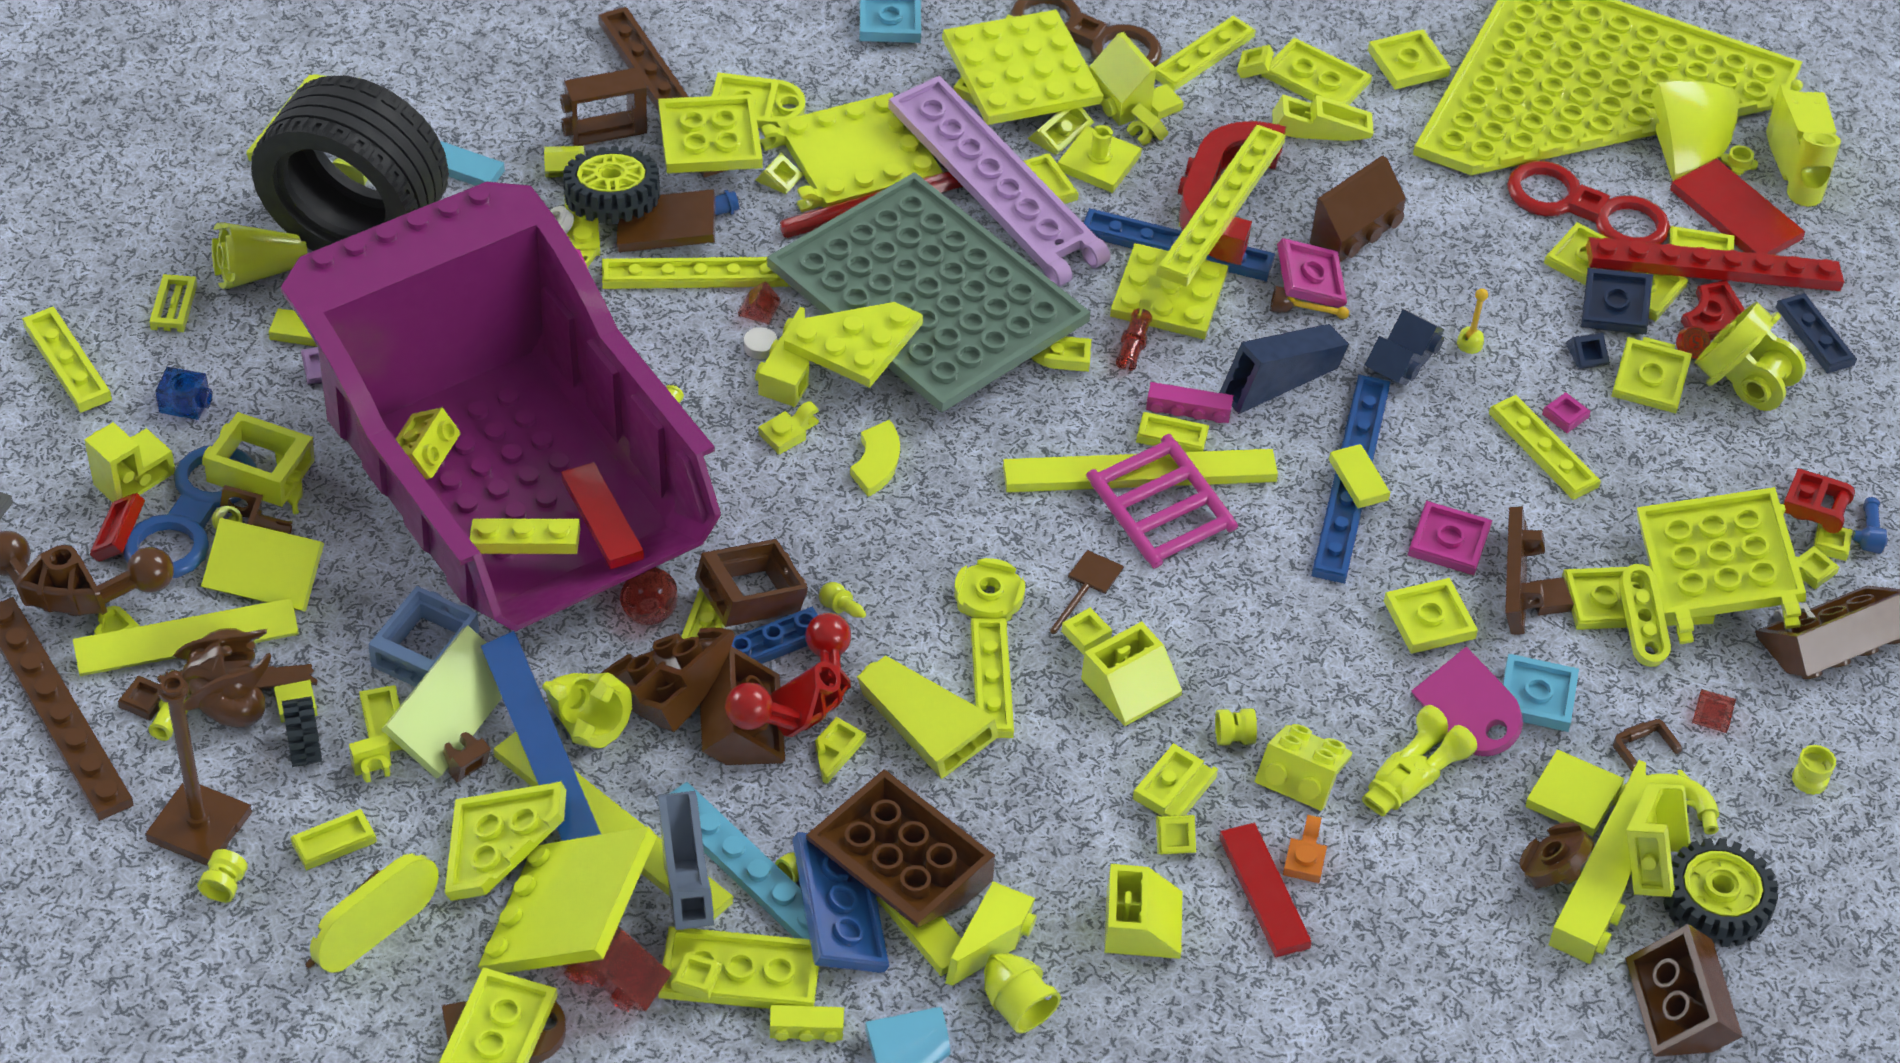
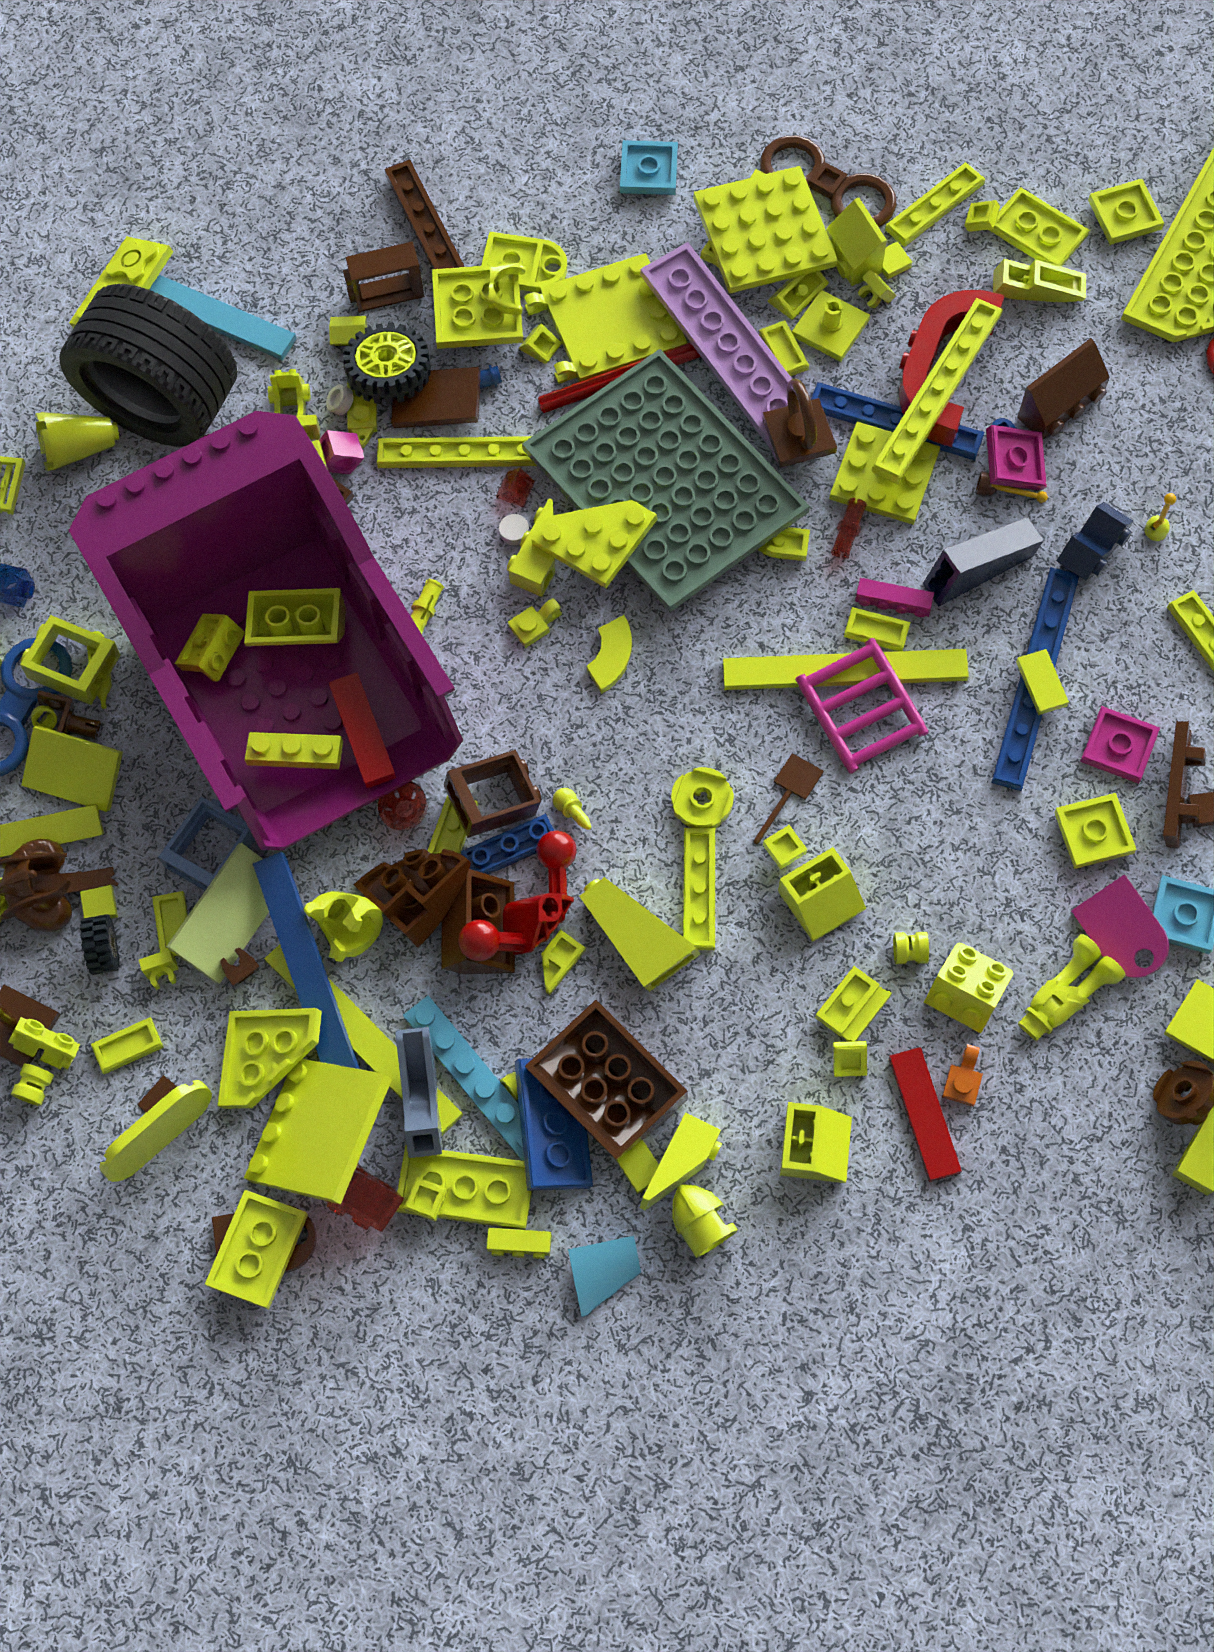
camera: 10 degrees right, 20 degrees up
none -> neon yellow hinge [8,1017,80,1070]
none -> neon yellow slope [244,588,346,646]
none -> neon yellow cap [488,264,526,315]
none -> reddish brown tile [762,379,837,468]

